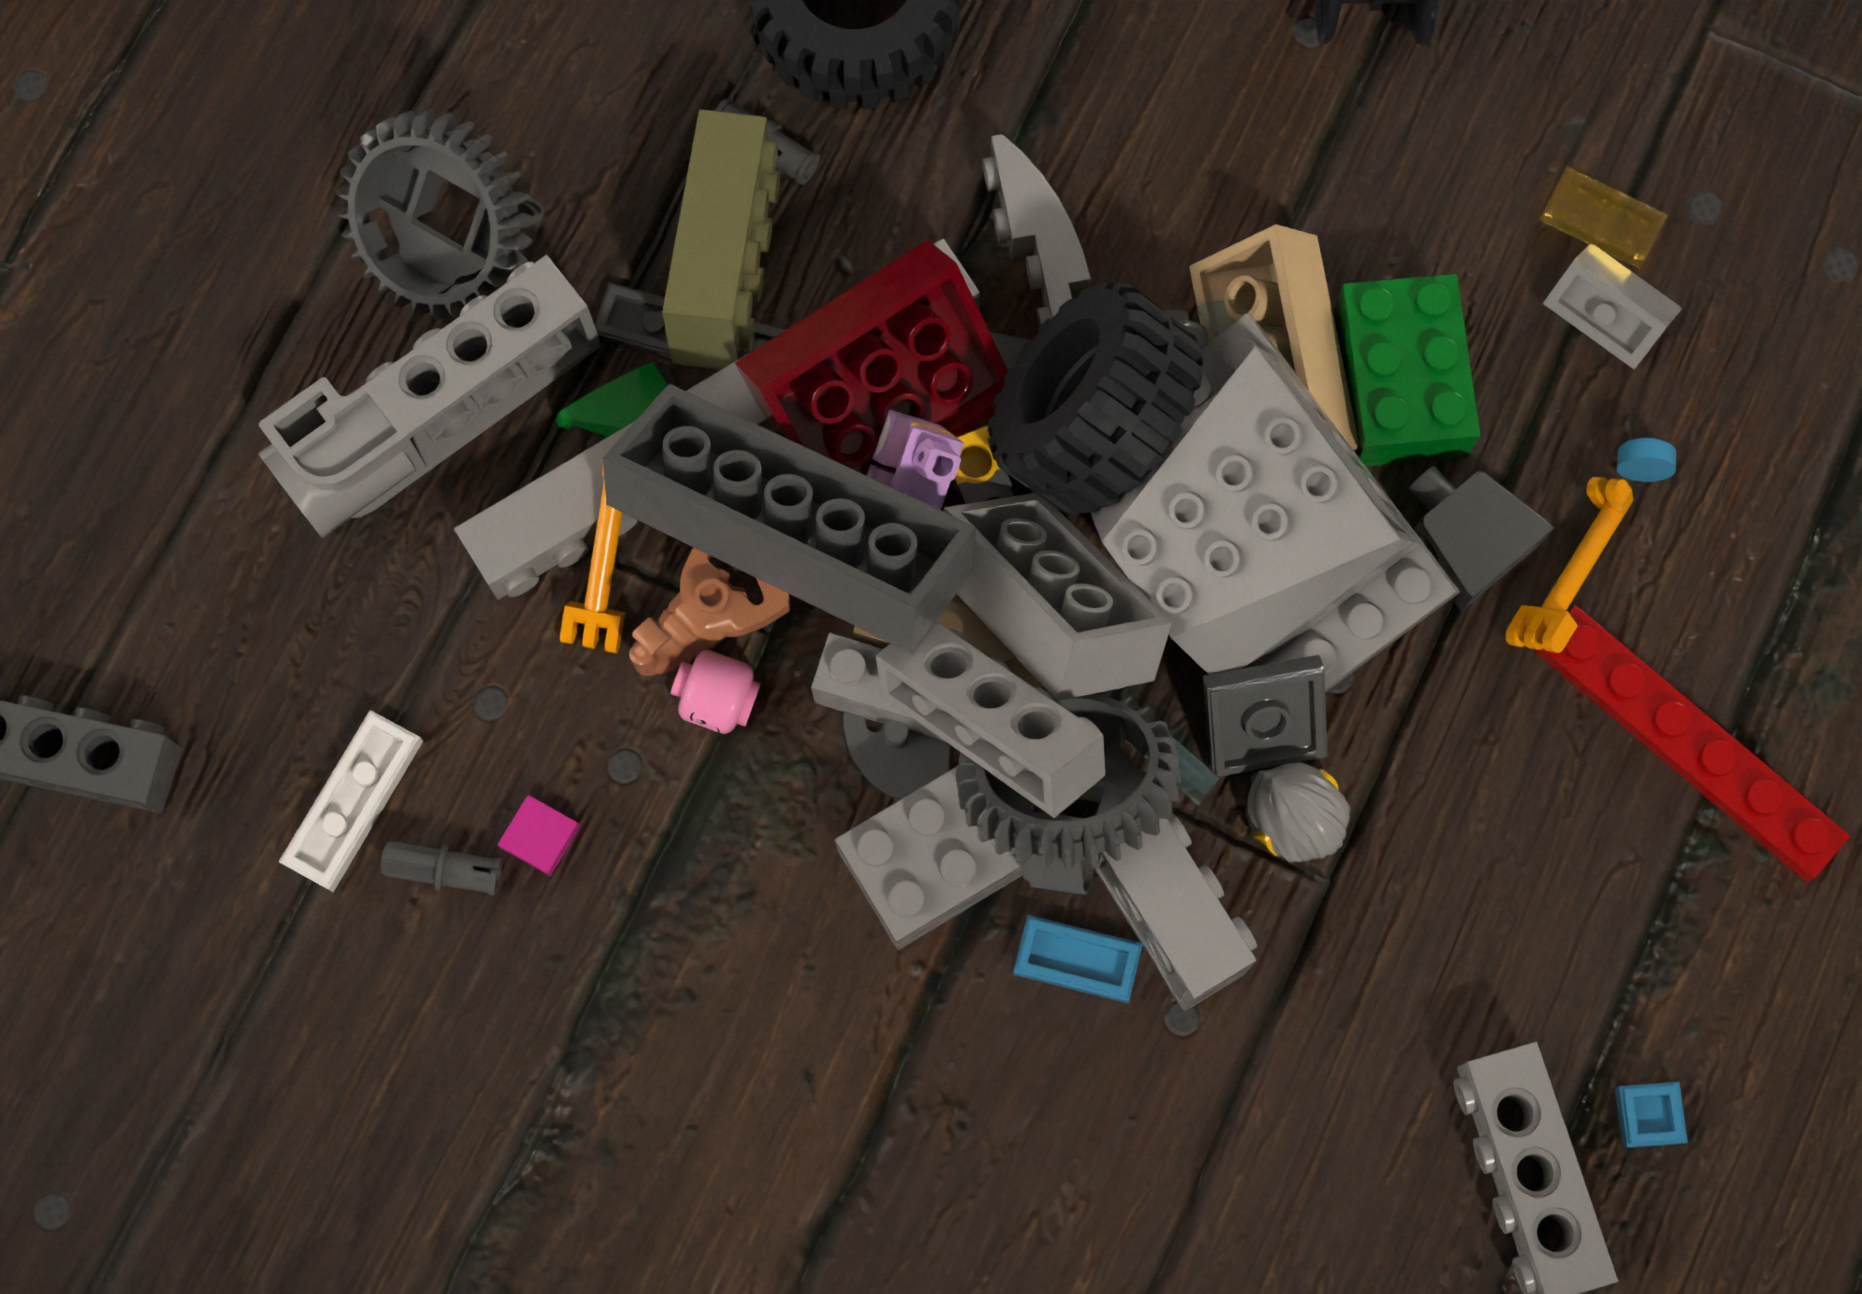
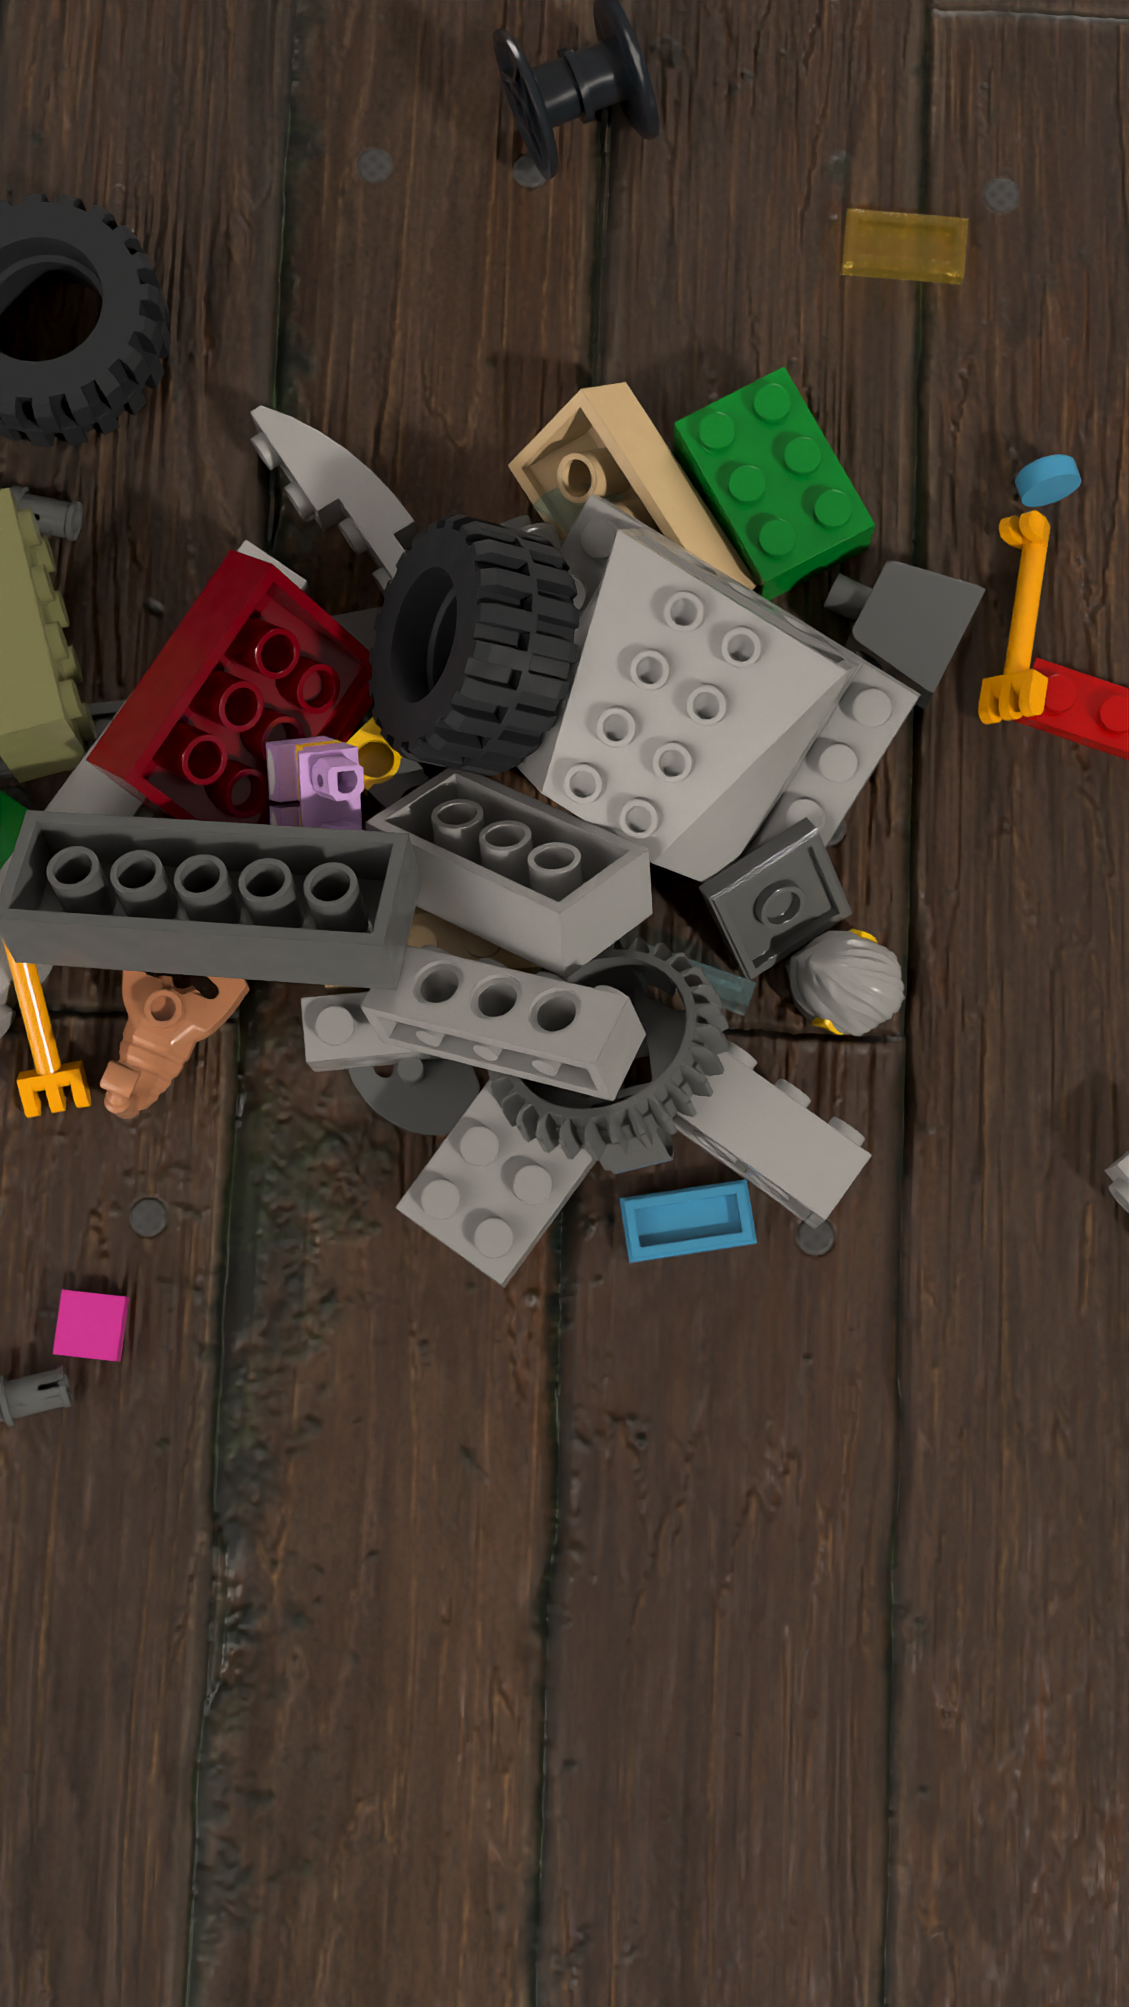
camera: 20 degrees left, 5 degrees up
bright pink head [670,650,761,734] -> none
light grey panel [1542,244,1682,369] -> none

